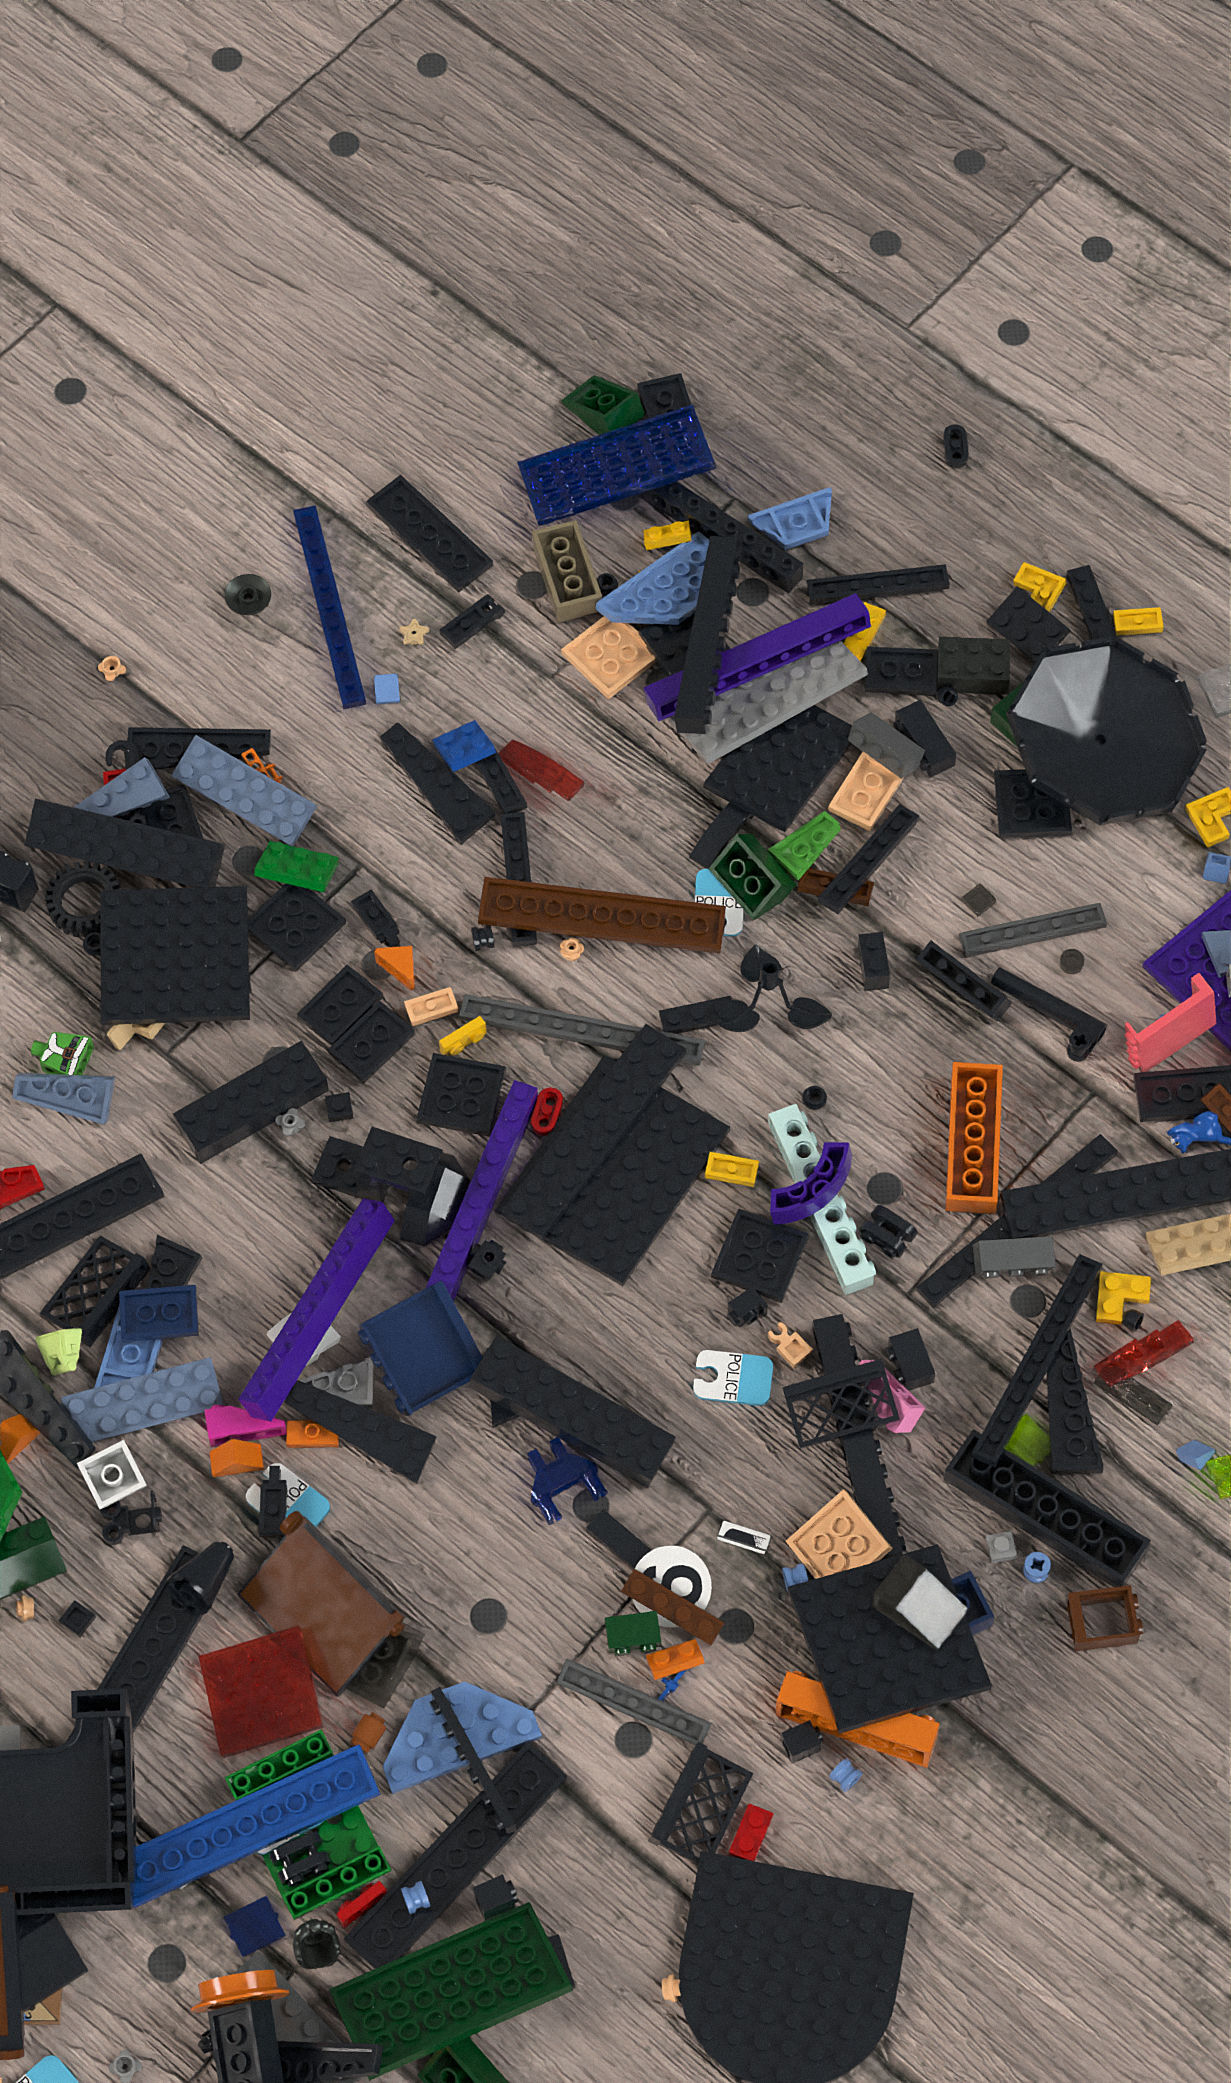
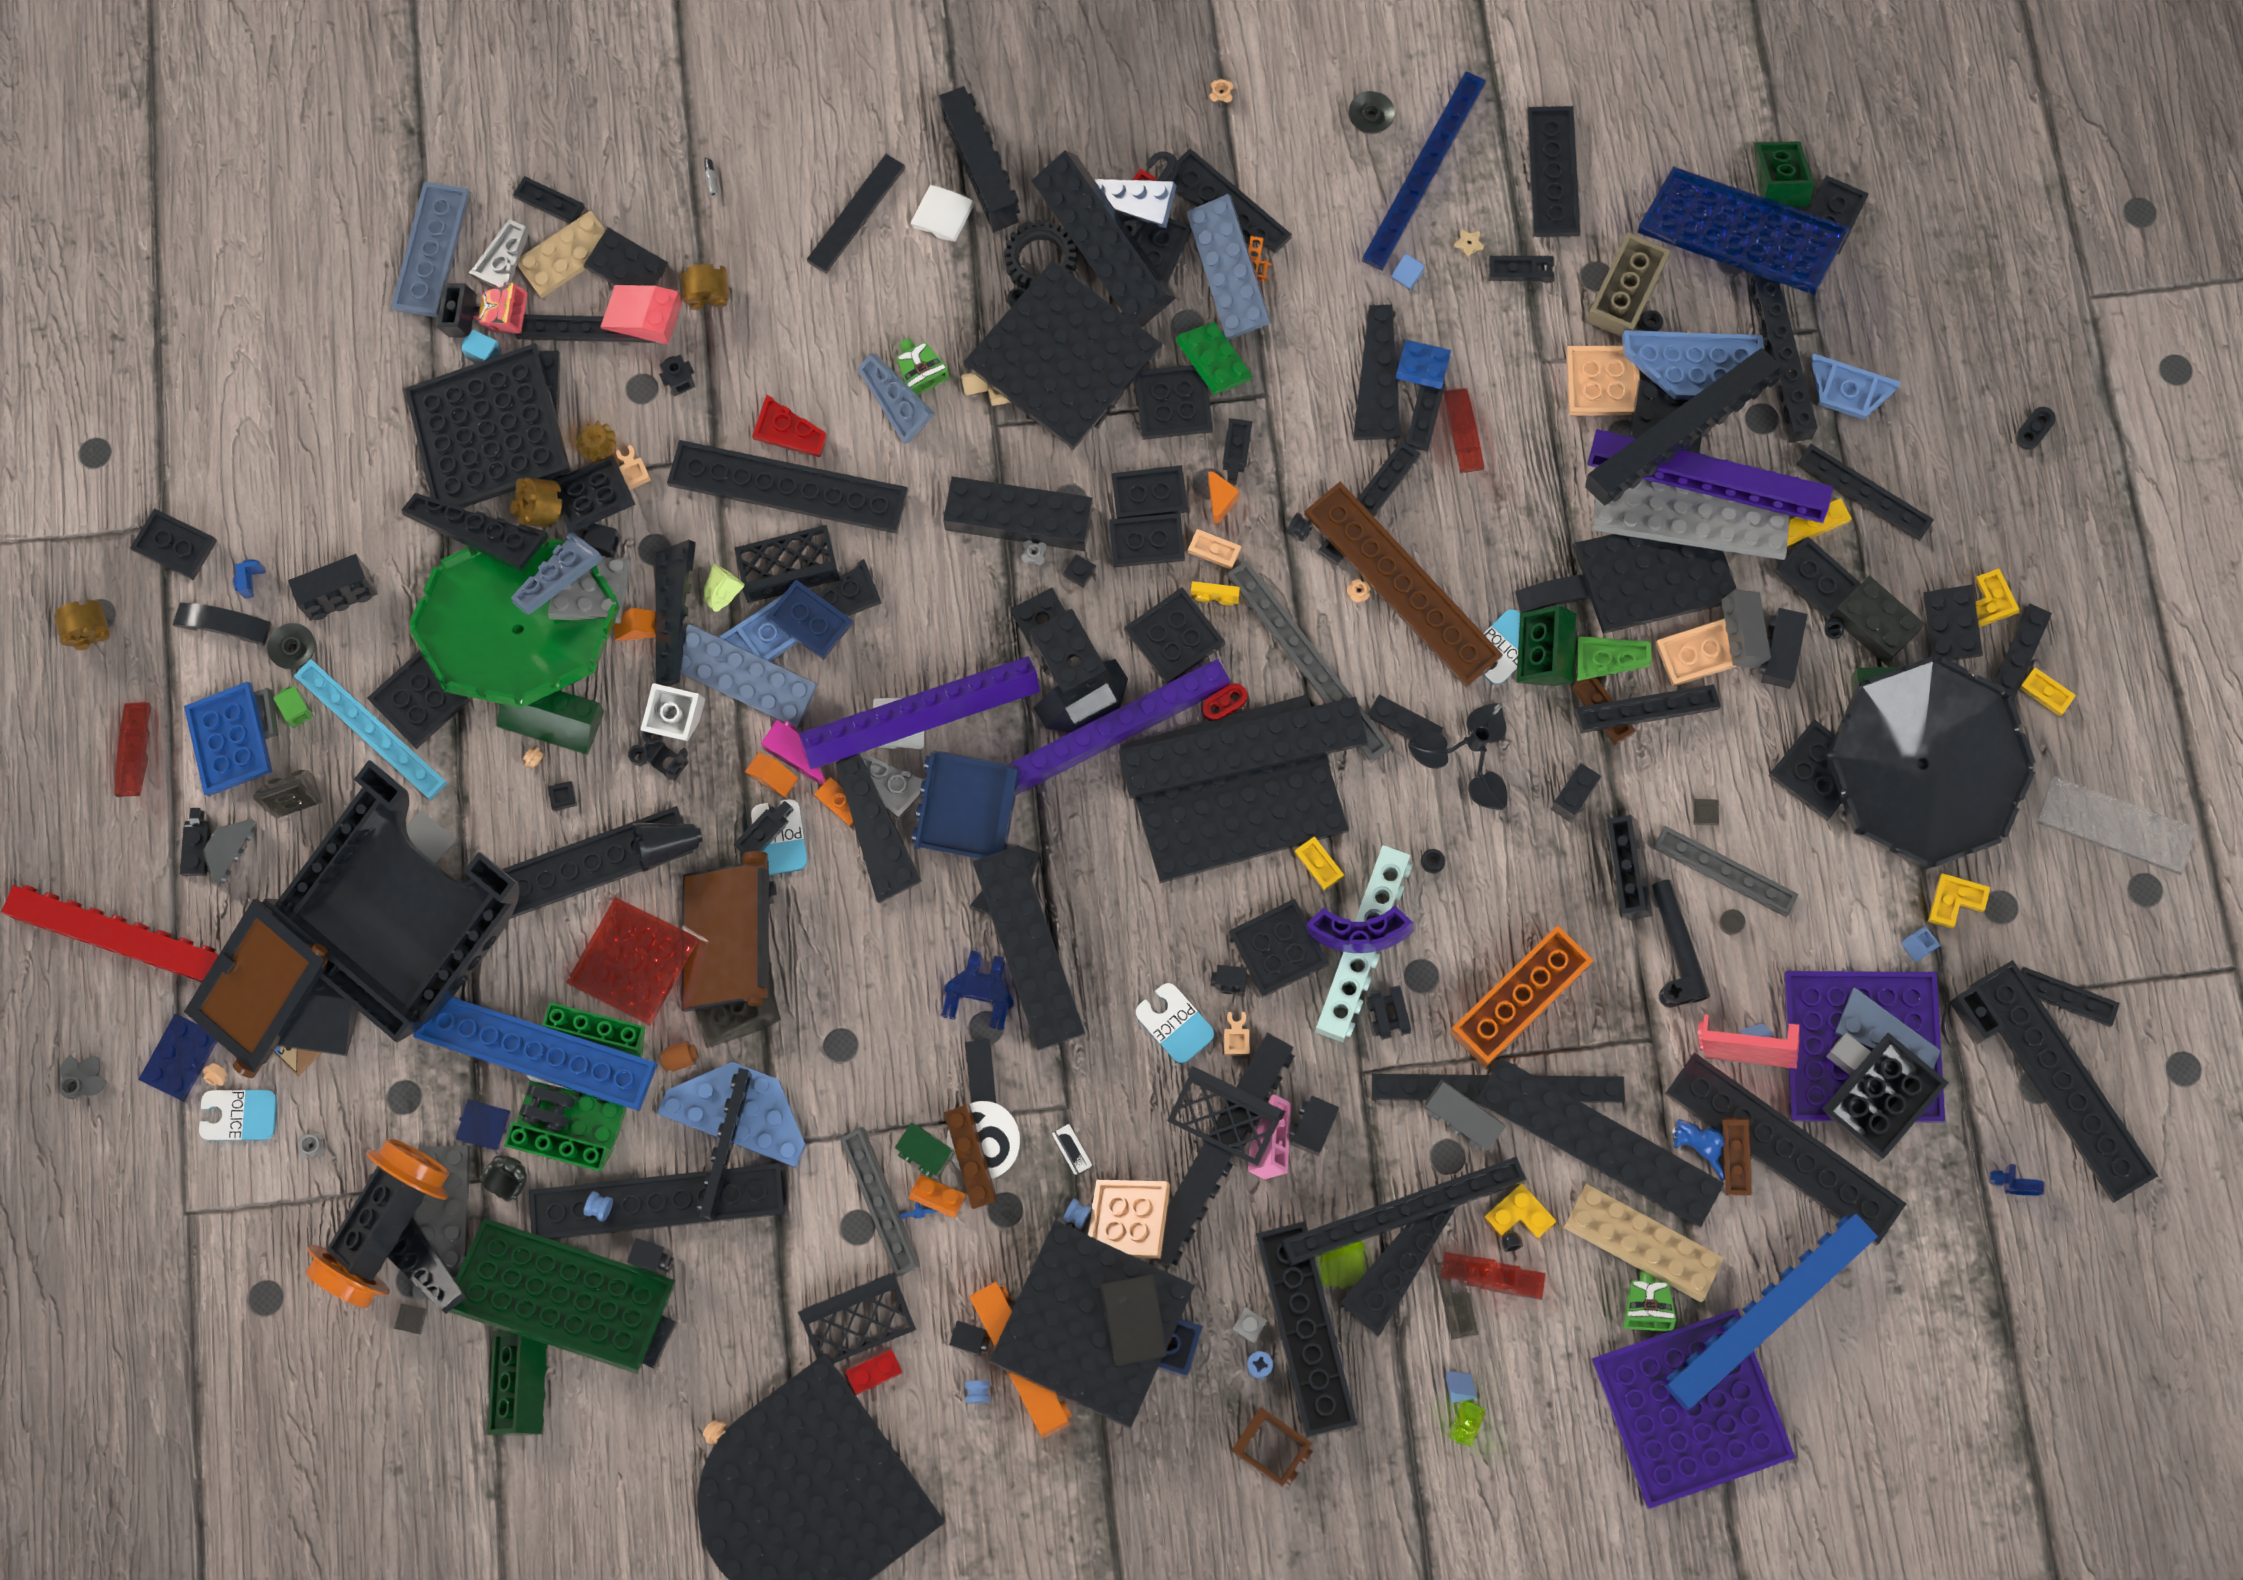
camera: 45 degrees right, 10 degrees up
red plate [336,1881,387,1929] -> none
black brick [467,1240,506,1282] -> none
yellow plate [643,521,692,550] -> none

